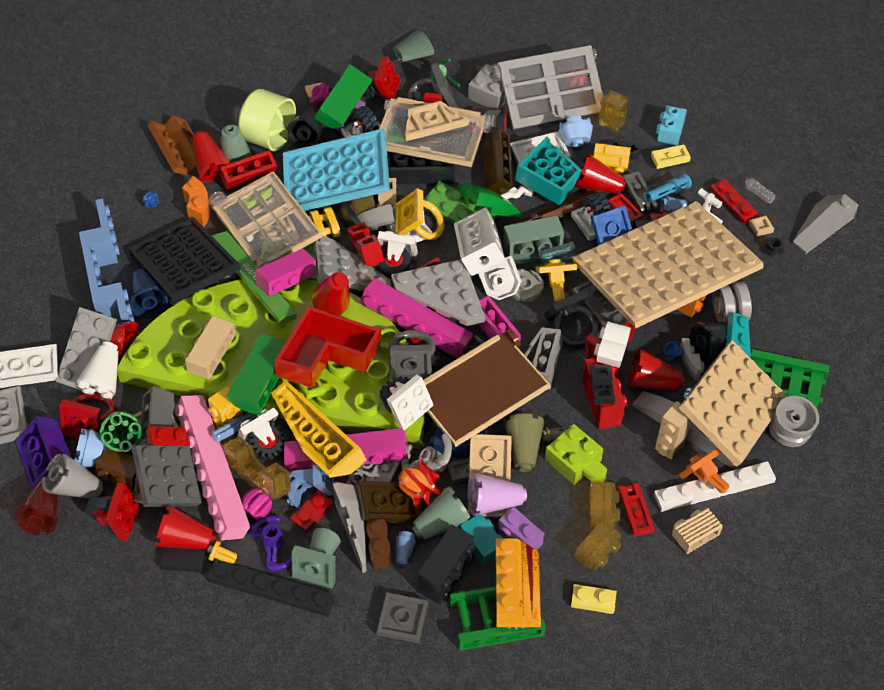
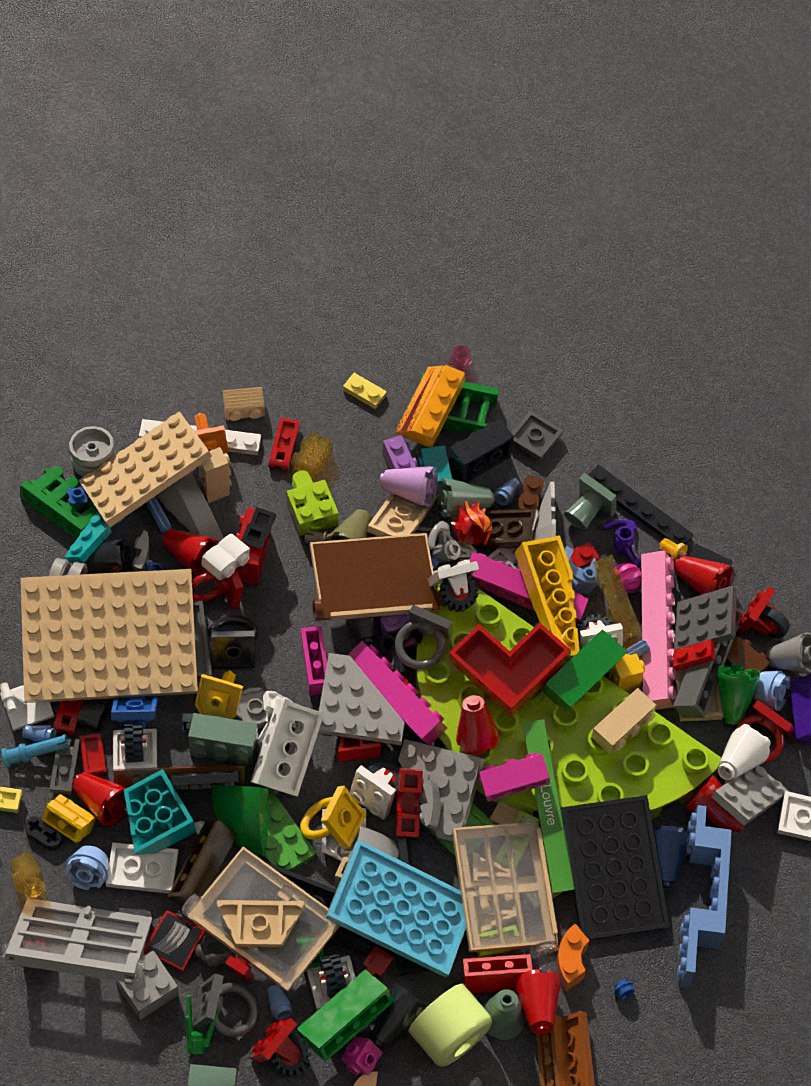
camera: 160 degrees left, 5 degrees up
yellow brick [308,207,341,239] -> none
light grey wedge [524,327,563,390] -> none
clear yellow brick [575,520,622,572] -> none
none -> blue plate [66,486,89,506]
none -> black plate [172,770,239,789]
none -> light grey slope [420,779,441,830]
none -> clear pink brick [449,345,472,371]

